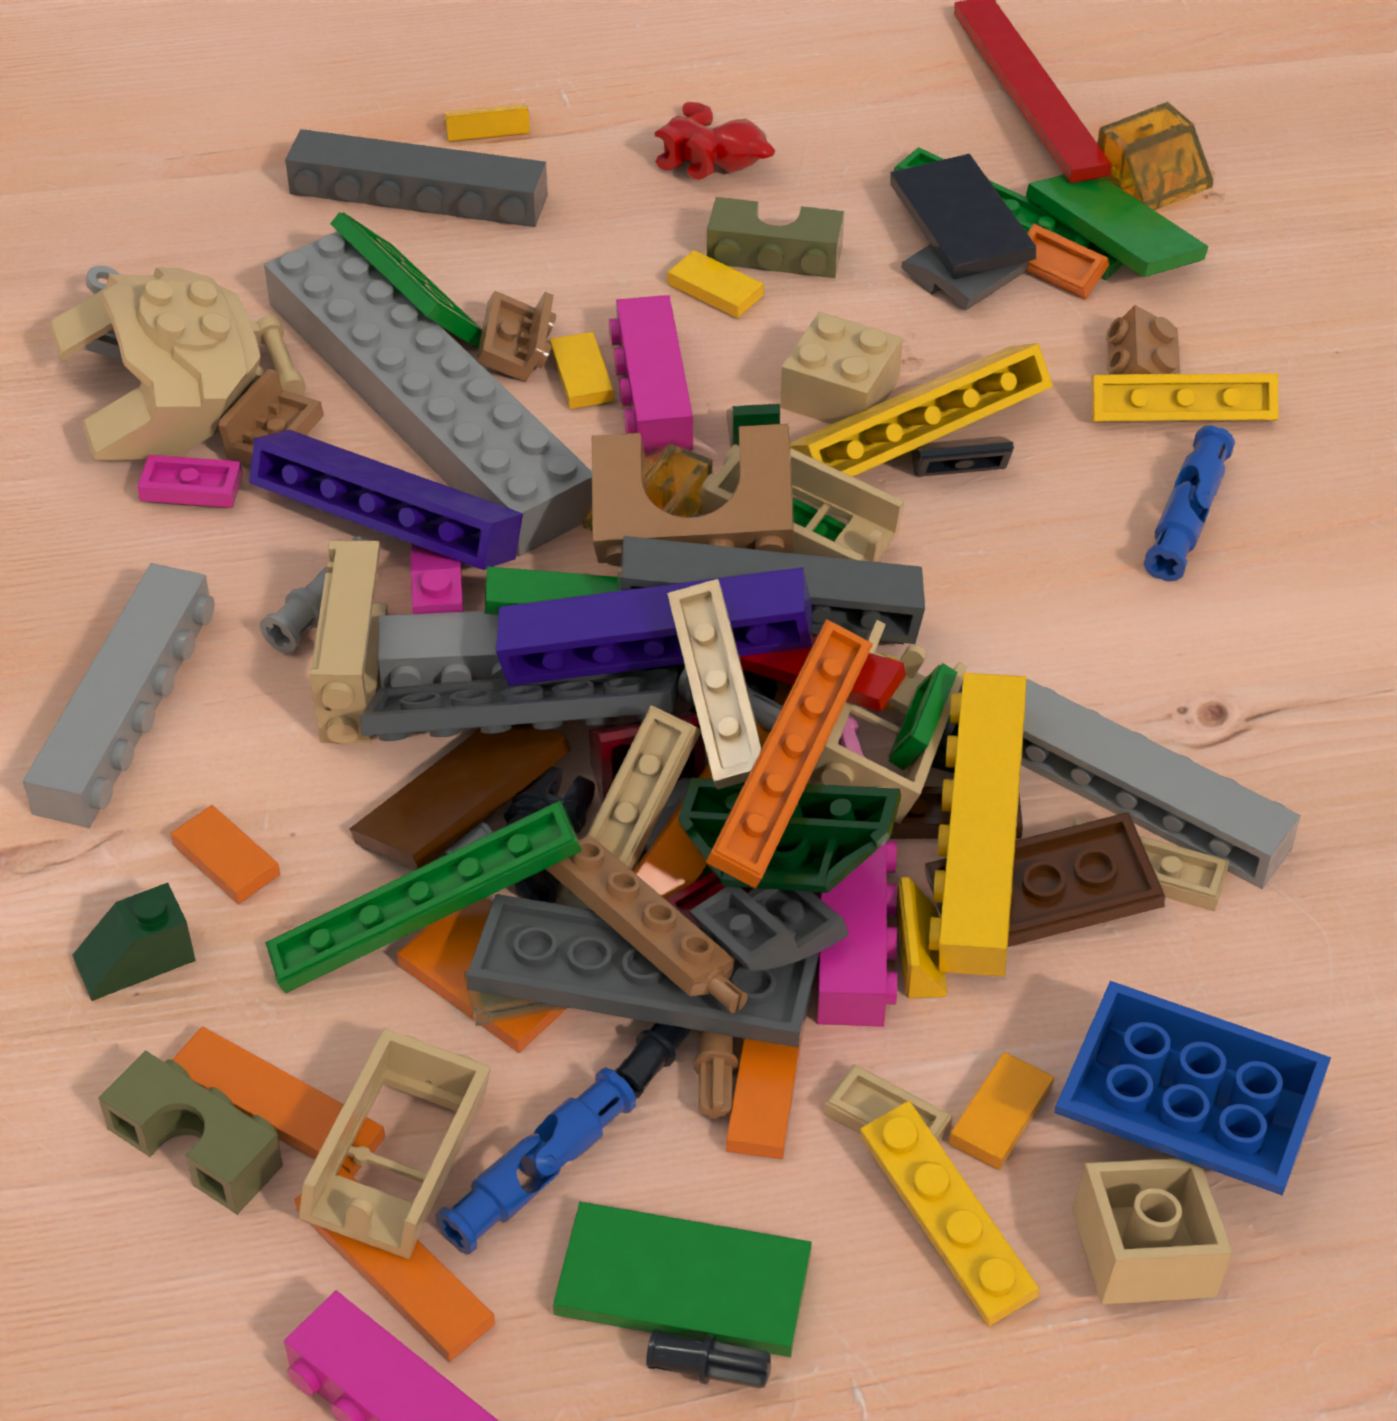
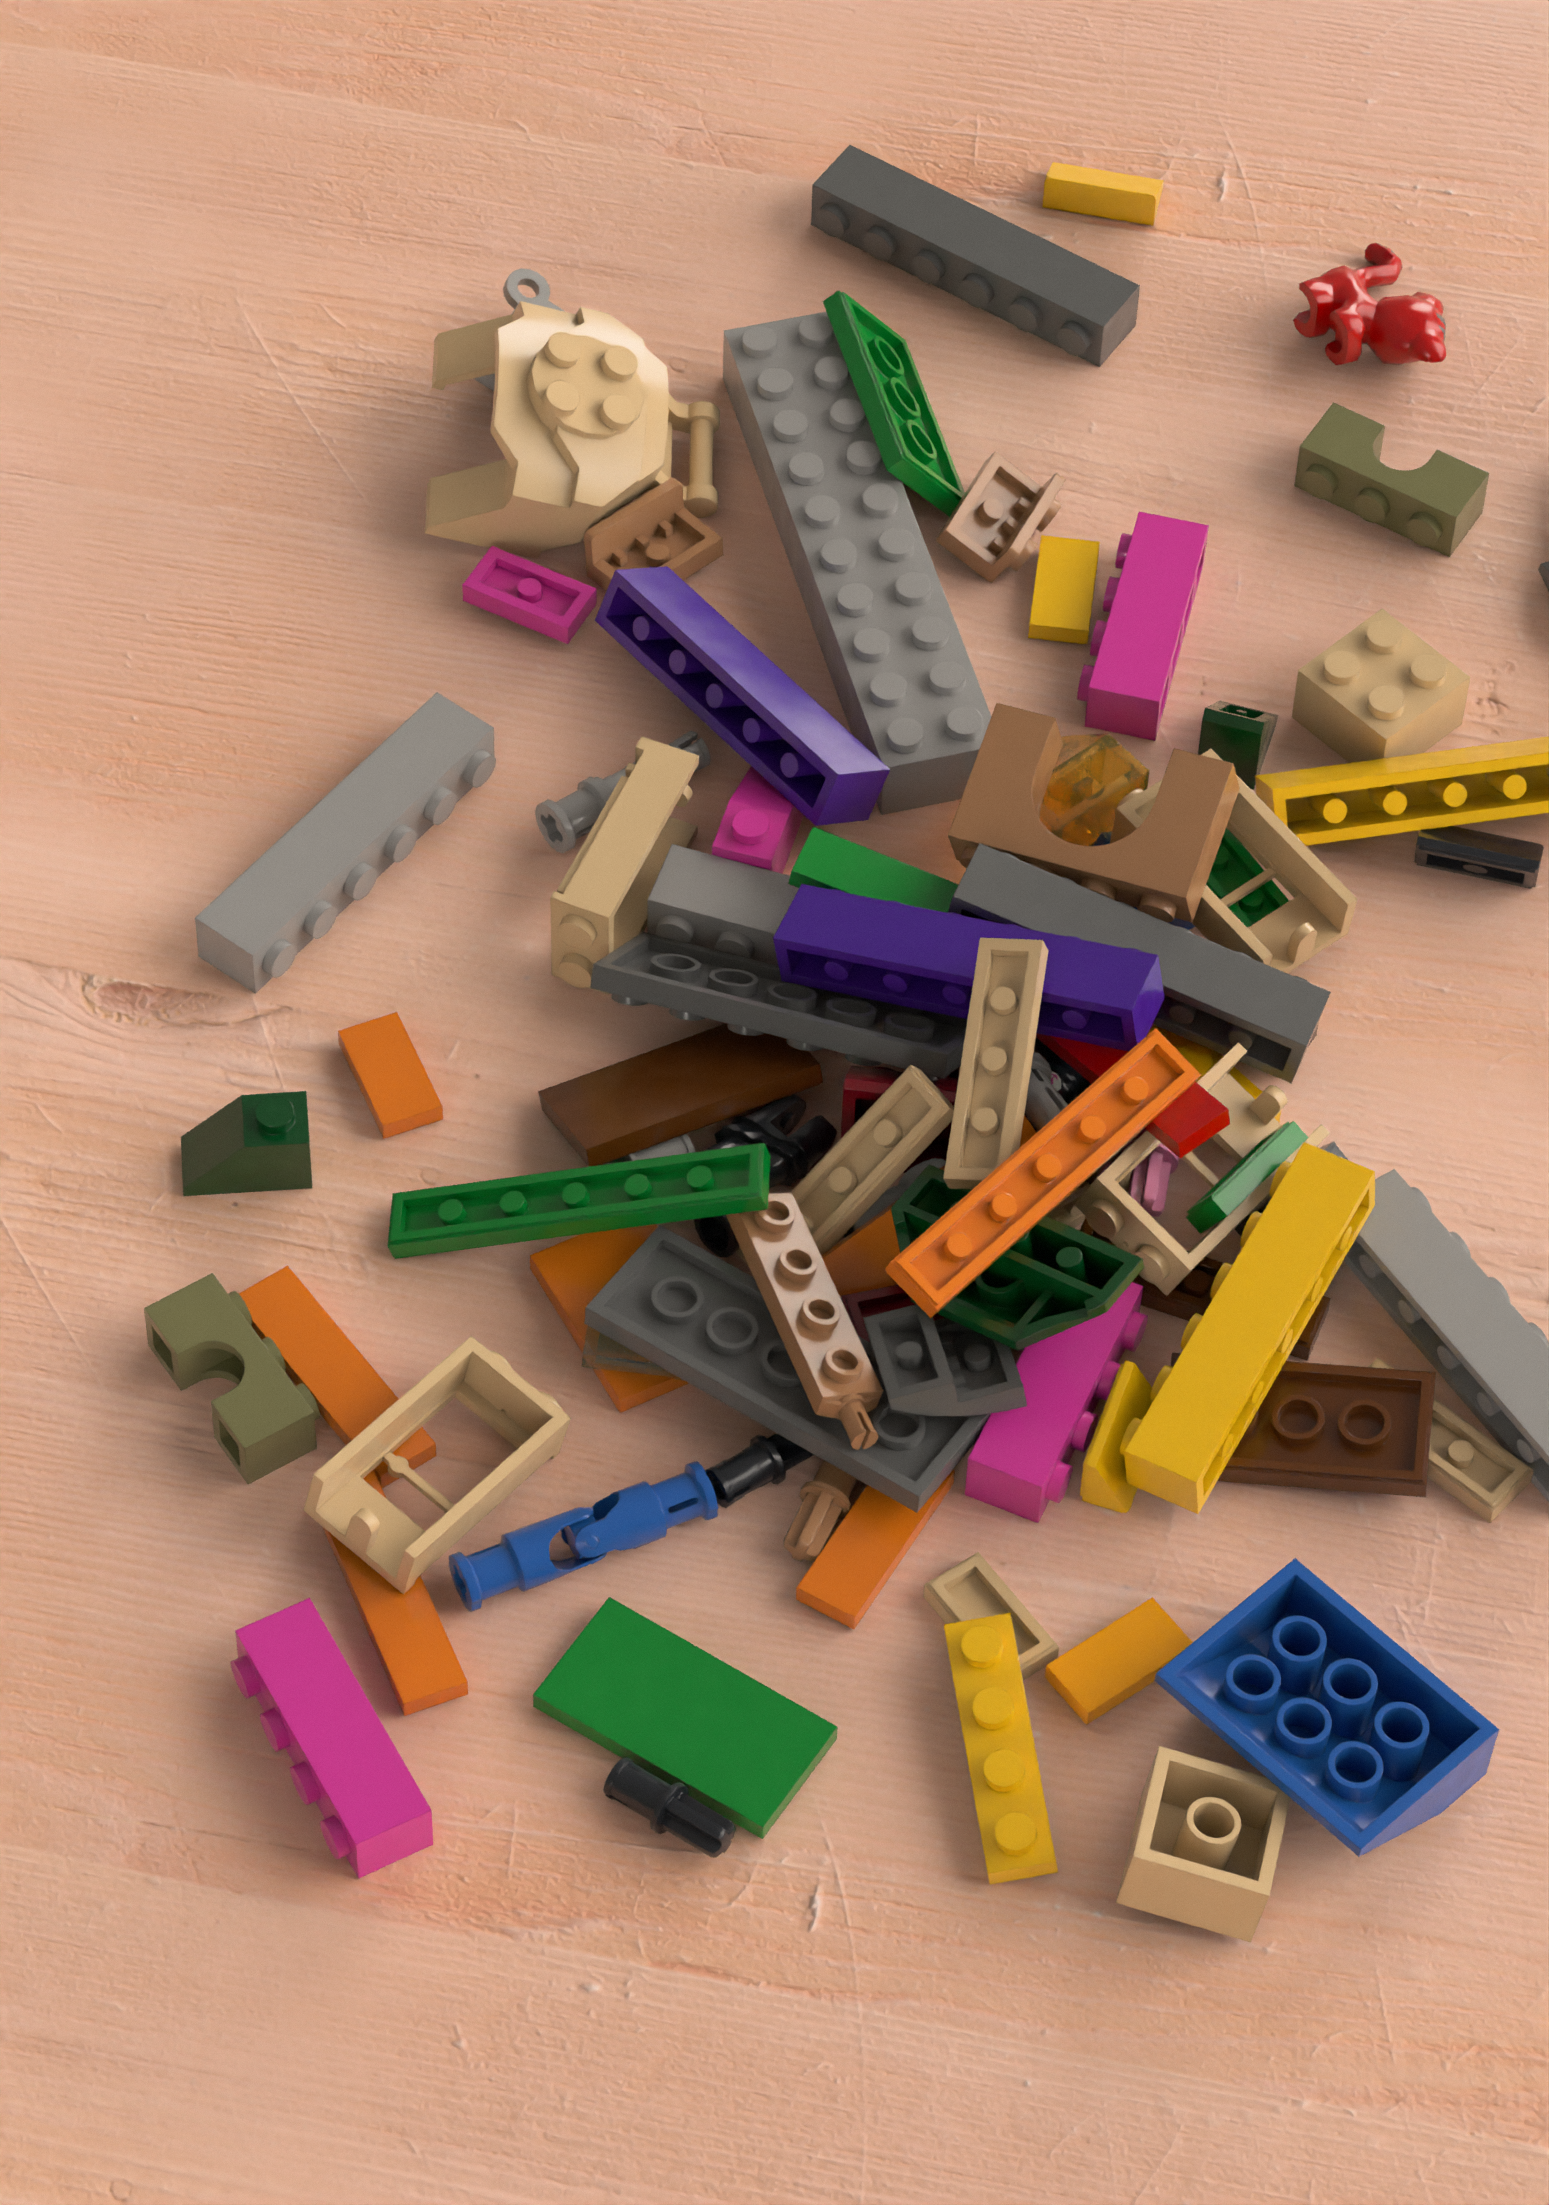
camera: 20 degrees right, 5 degrees up
yellow tile [667,250,764,318] -> none

